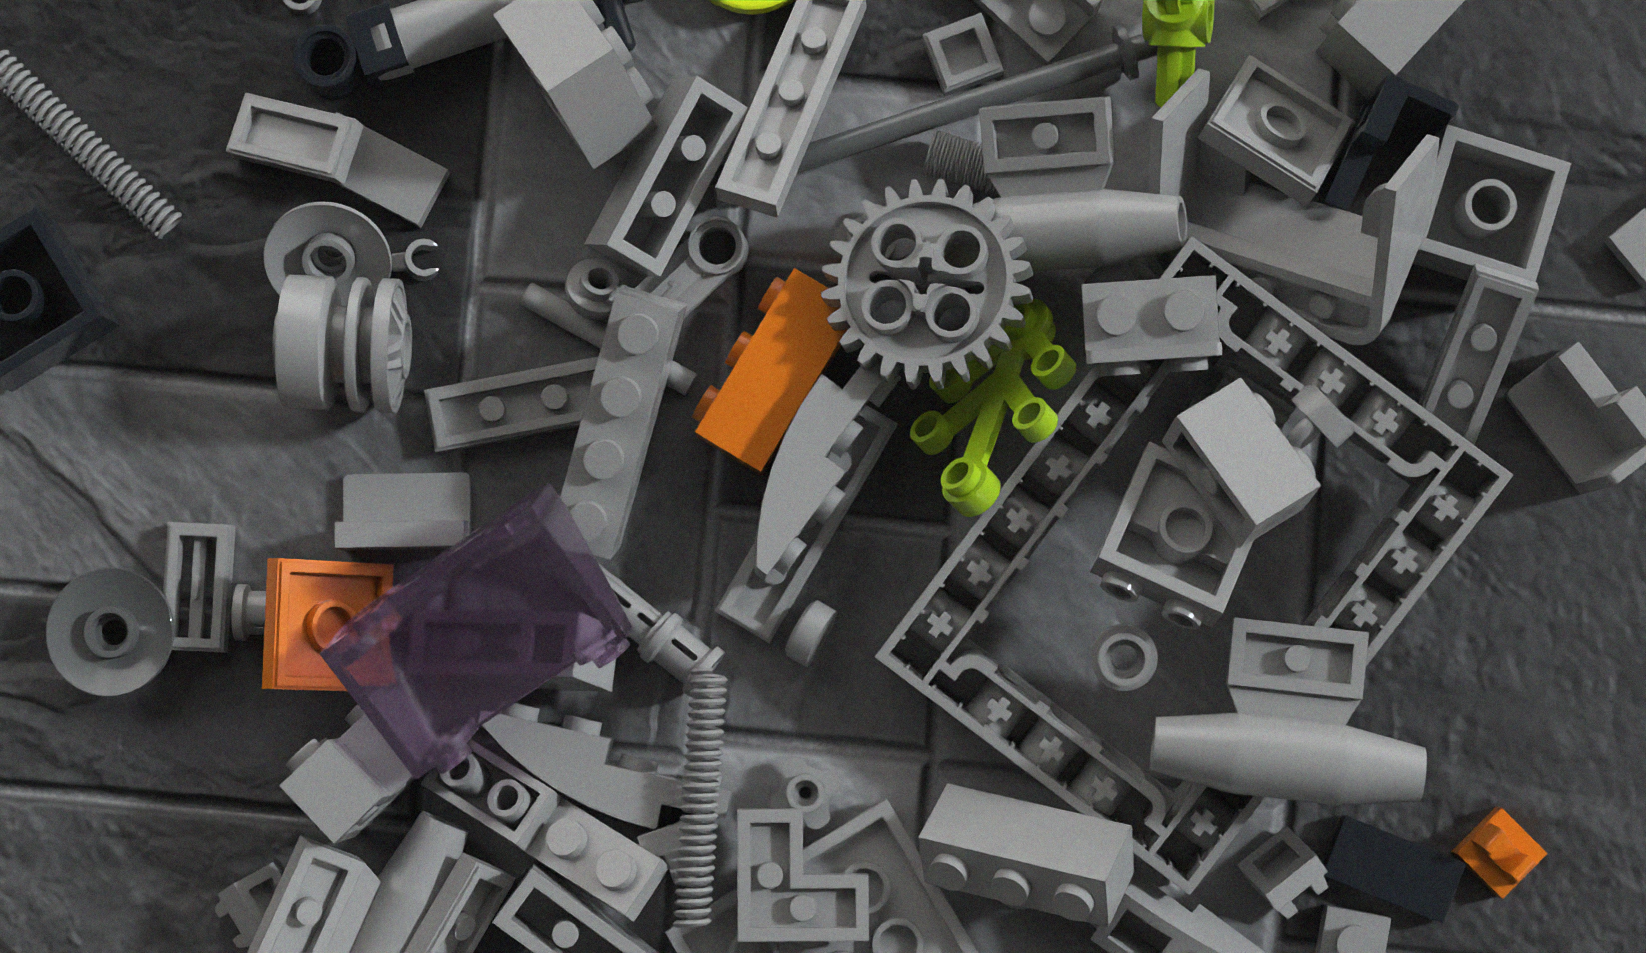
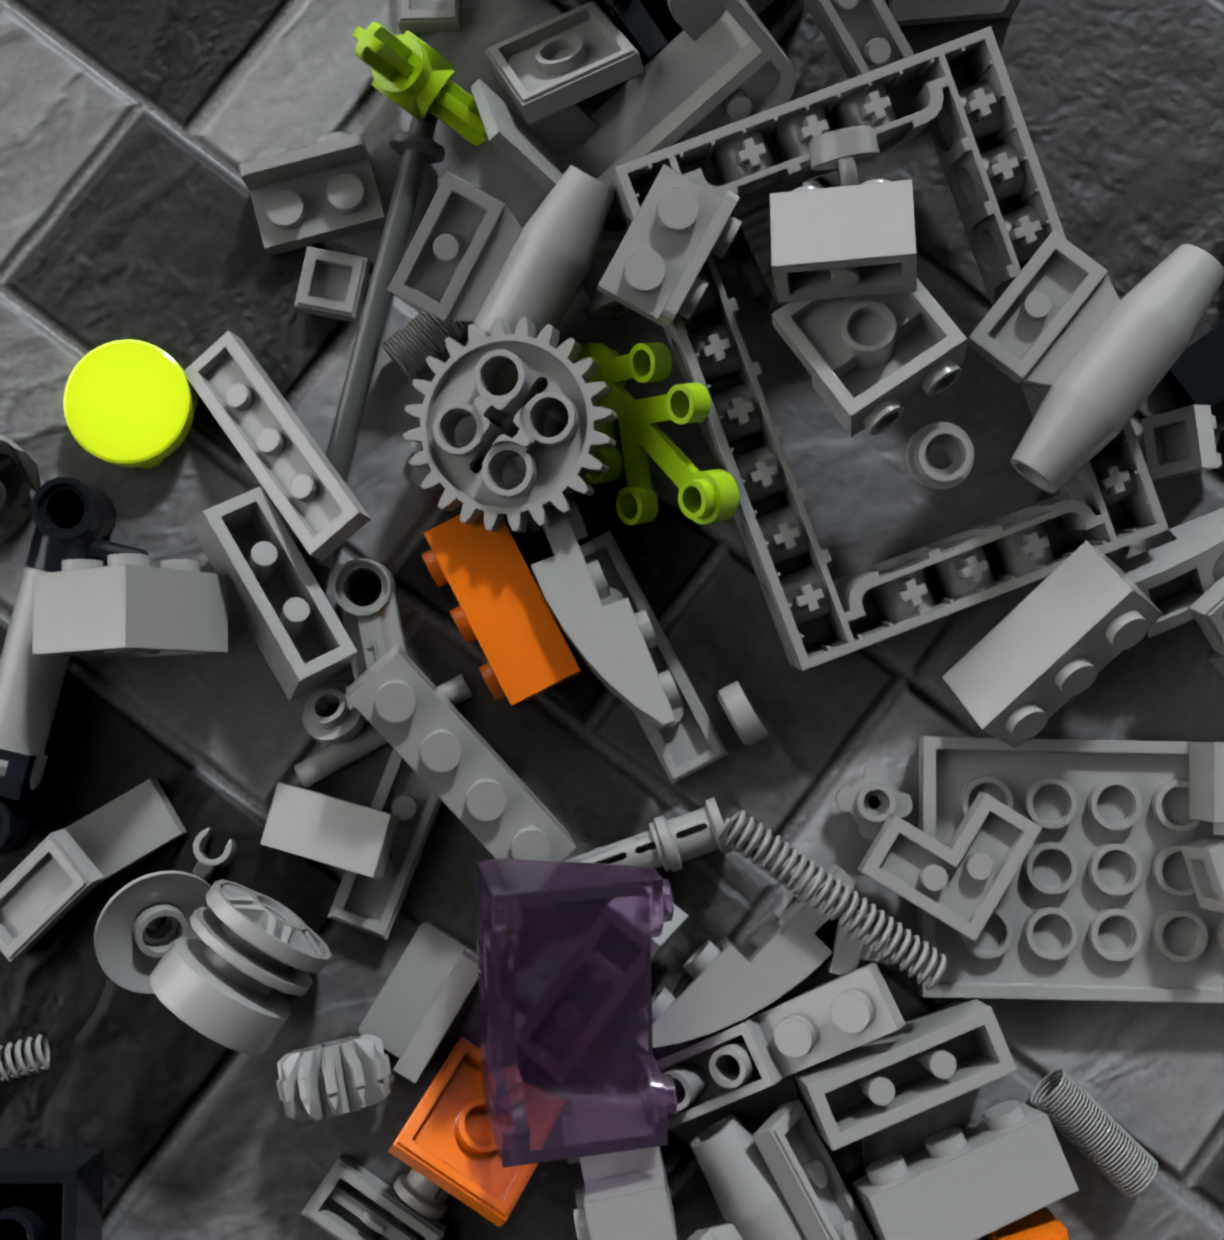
camera: 60 degrees left, 0 degrees up
none -> light grey tile [260,782,400,879]
none -> light grey gear [276,1034,392,1122]

